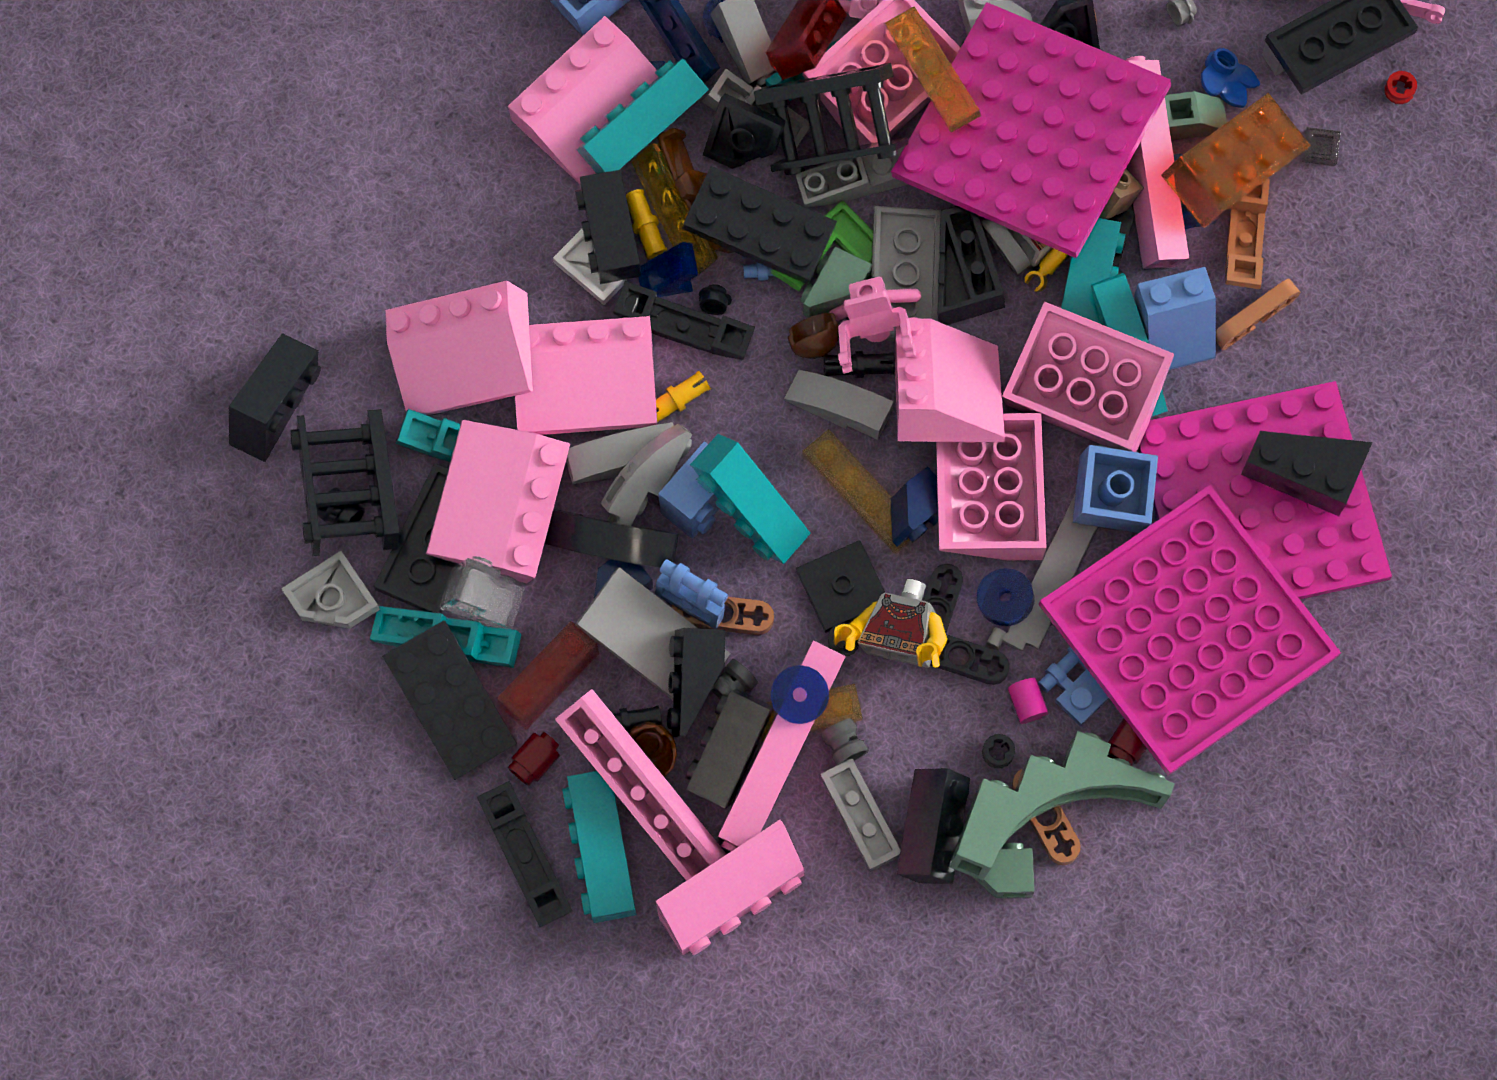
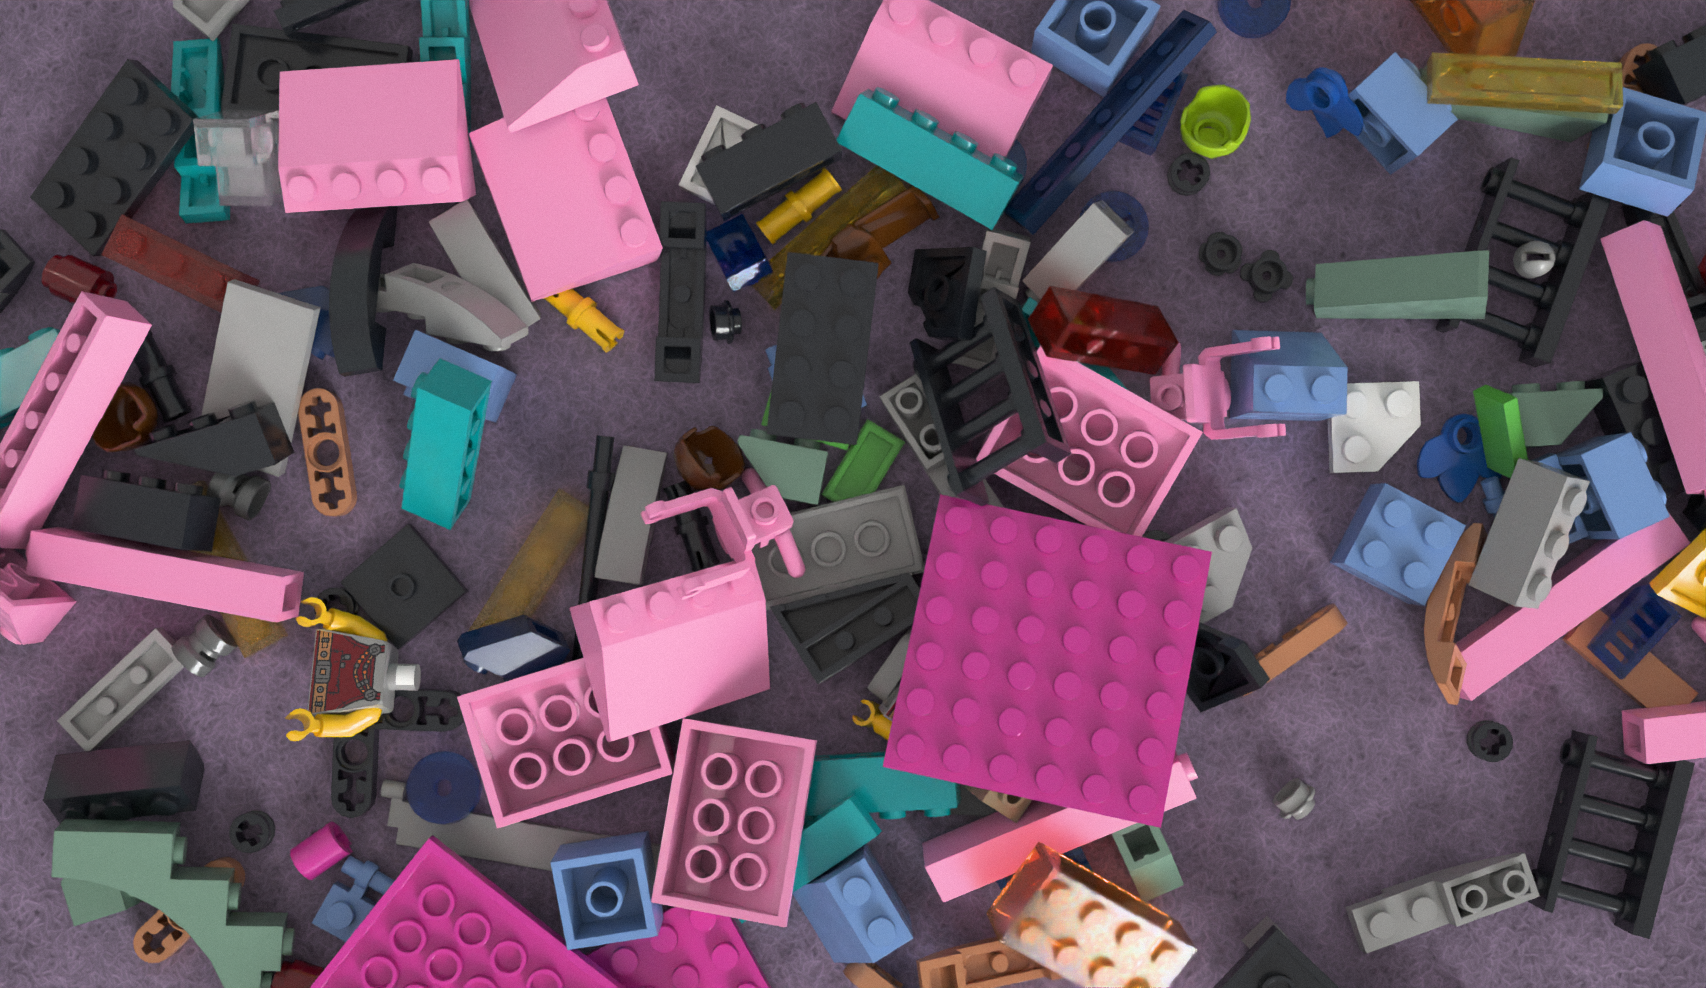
camera: 75 degrees right, 15 degrees up
medium blue plate [655,559,728,629] -> none
clear blue piece [770,665,829,724] -> none
clear yellow plate [885,6,981,132] -> none
blue plate [1201,48,1260,108] -> none
none -> black bar [572,435,615,661]

